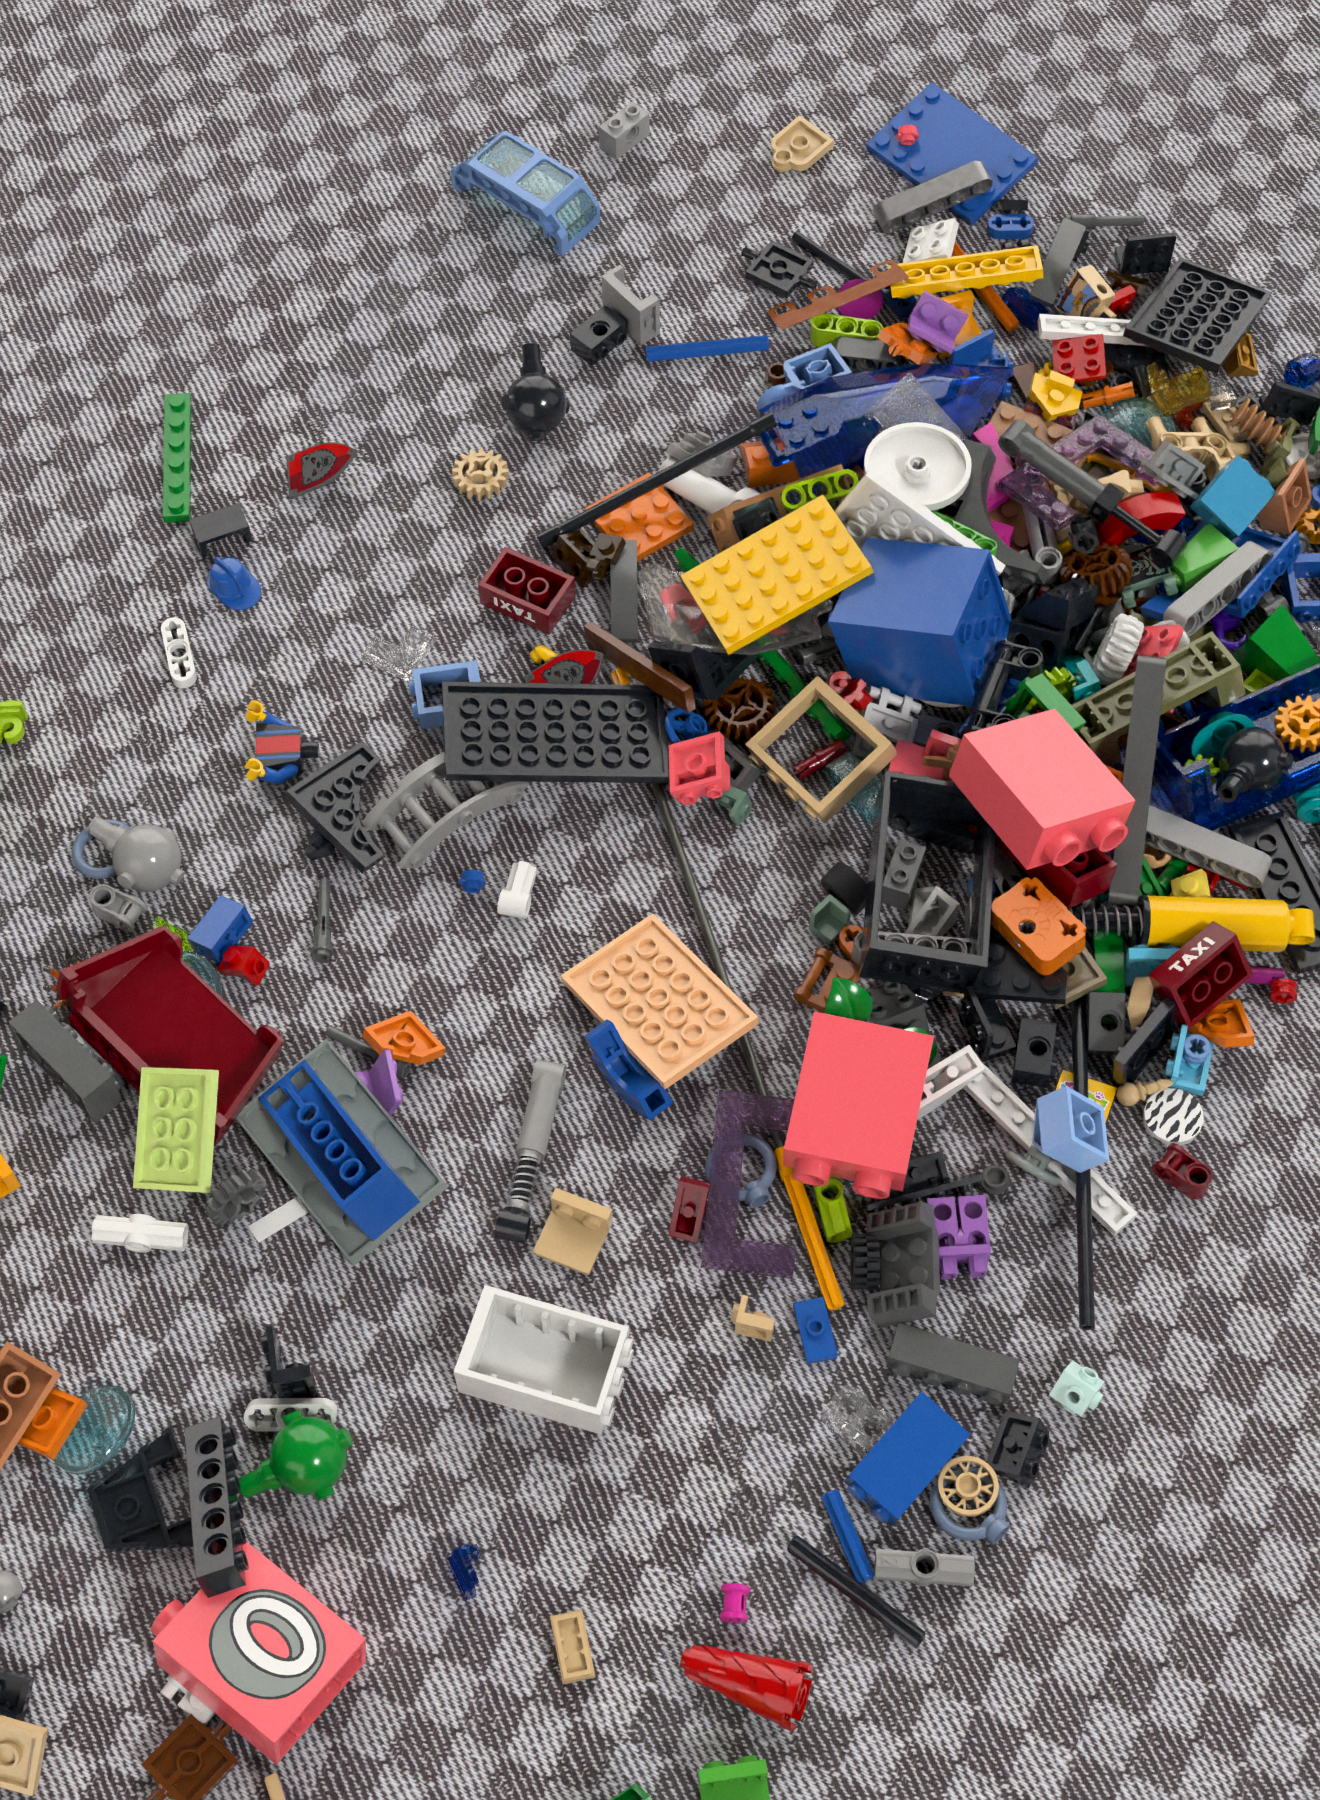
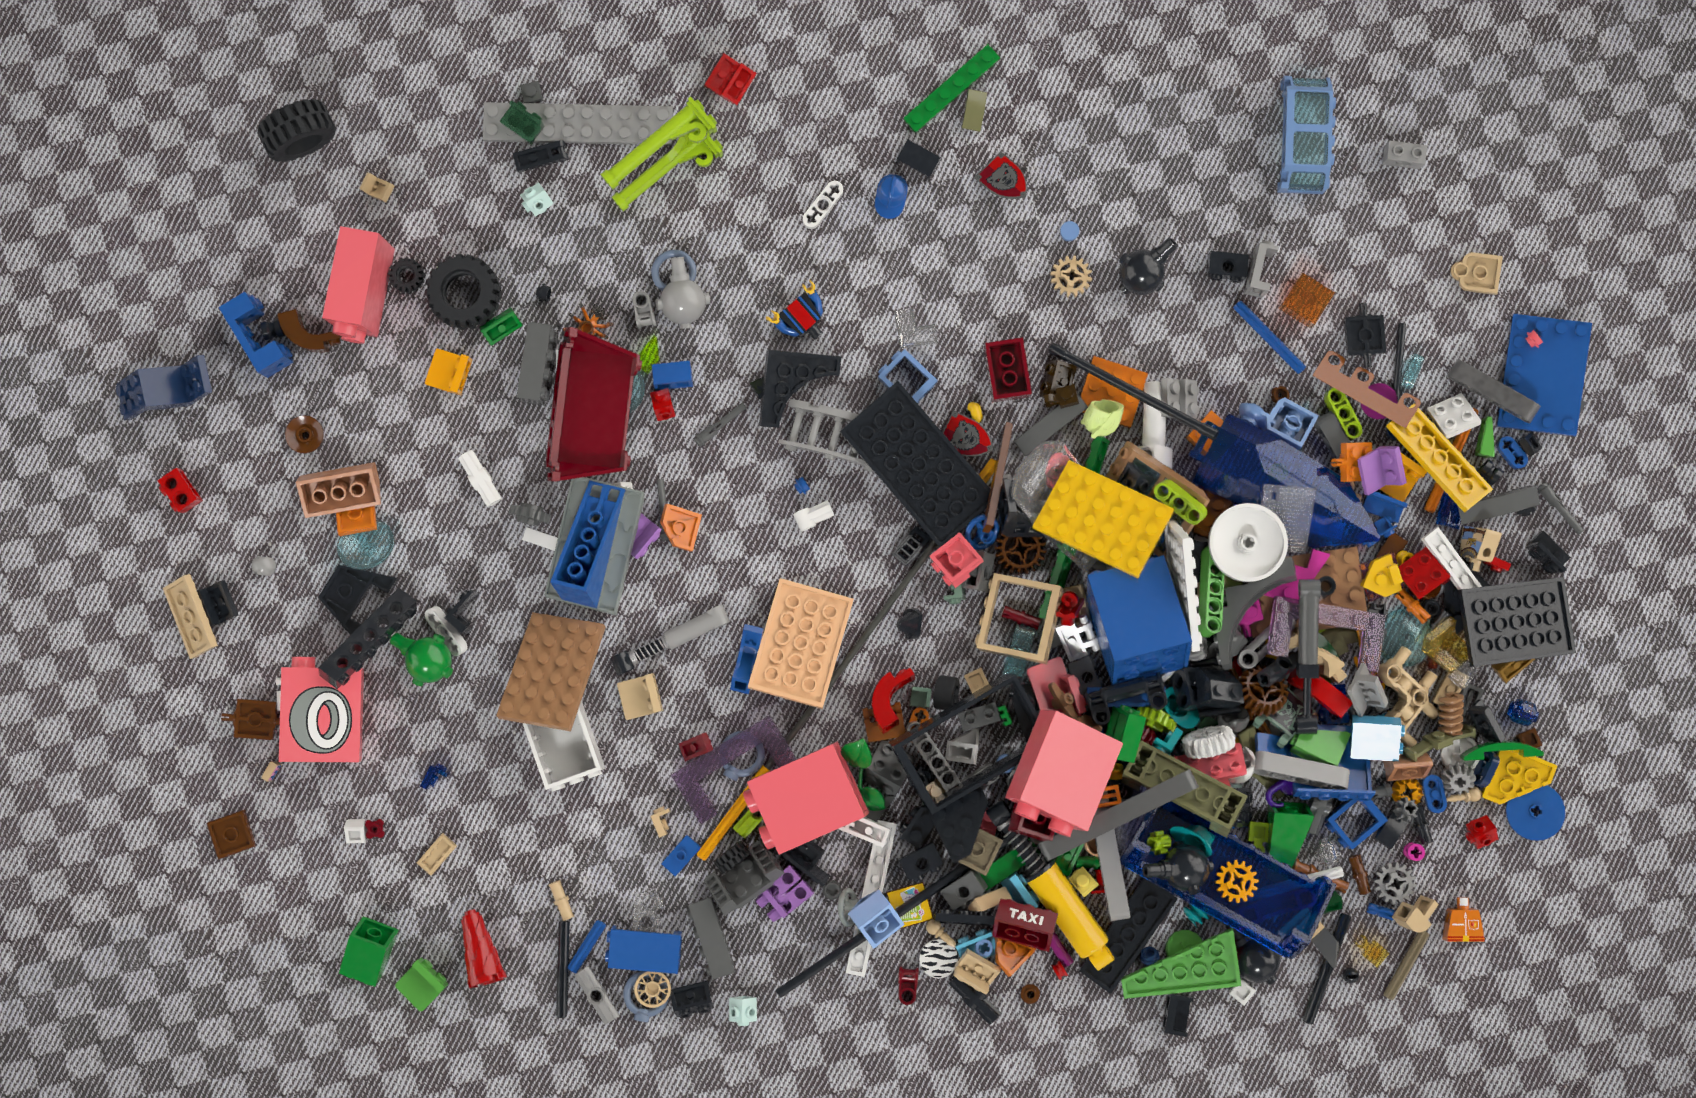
camera: 55 degrees right, 25 degrees up
yellowish green plate [133,1067,219,1193] -> none
dark pink bush [719,1583,751,1624] -> none
orange axle [991,877,1086,975] -> none
dark brown plate [1106,268,1149,297] -> none
none -> white slope [344,819,366,844]
none -> dark red plate [365,819,385,839]
none -> medium nougat plate [496,612,606,732]
none -> tan pin [549,880,574,921]
none -> red arch [872,668,915,734]
none -> black slope [891,526,930,567]
none -> black piece [897,608,922,640]
none -> black piece [948,976,1001,1025]
none -> tan bracket [954,949,1001,994]
none -> olive slope [961,89,987,132]
none -> tan bracket [964,668,992,701]
none -> green tile [997,705,1012,726]
none -> reddish brown plate [1020,984,1040,1004]
none -> medium blue tile [1060,221,1079,241]
none -> yellowish green helmet [1081,399,1124,439]
none -> clear orange brick [1278,272,1335,328]
none -> clear light blue beam [1401,353,1424,390]
none -> bright green slope [1475,416,1495,459]

